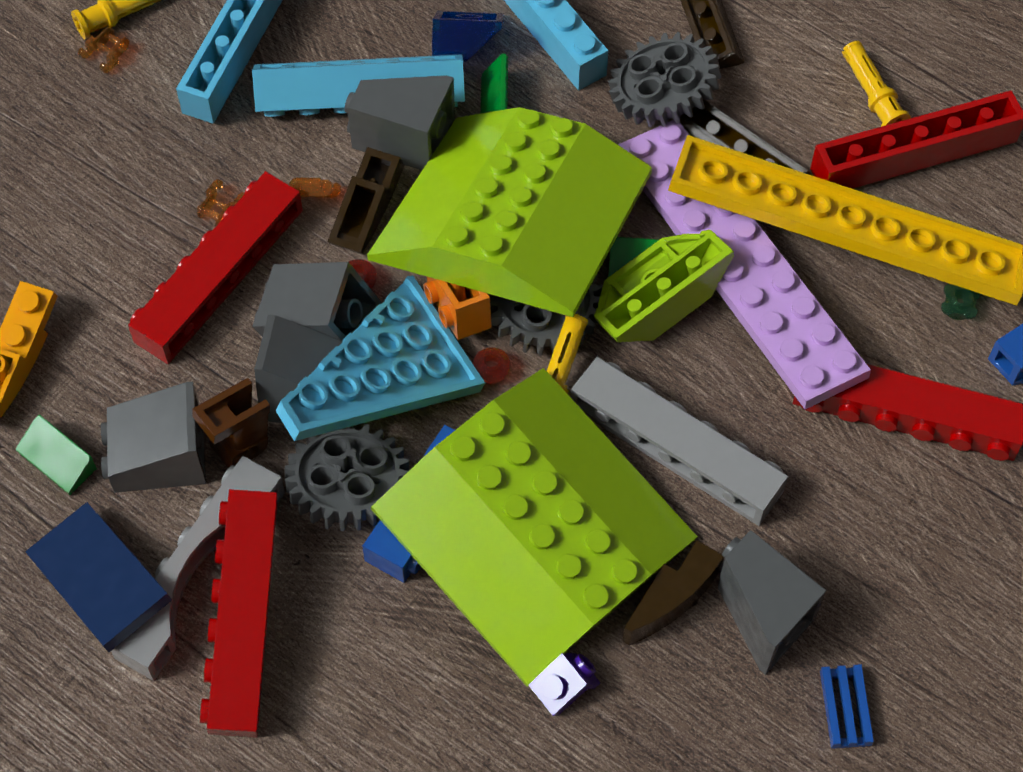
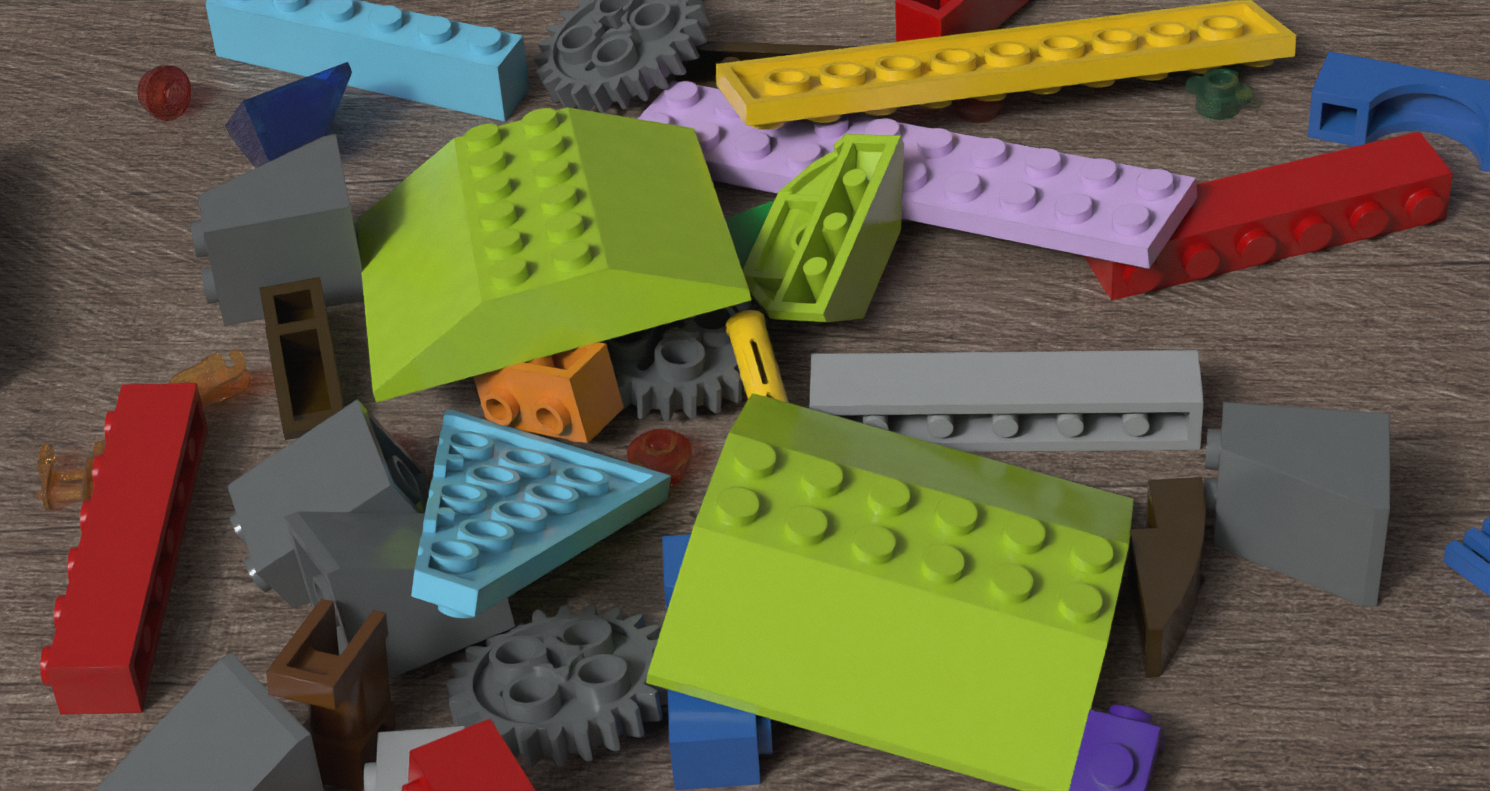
camera: 30 degrees left, 20 degrees down
medium azure brick [252,54,465,117] -> none
green slope [480,54,508,114] -> none

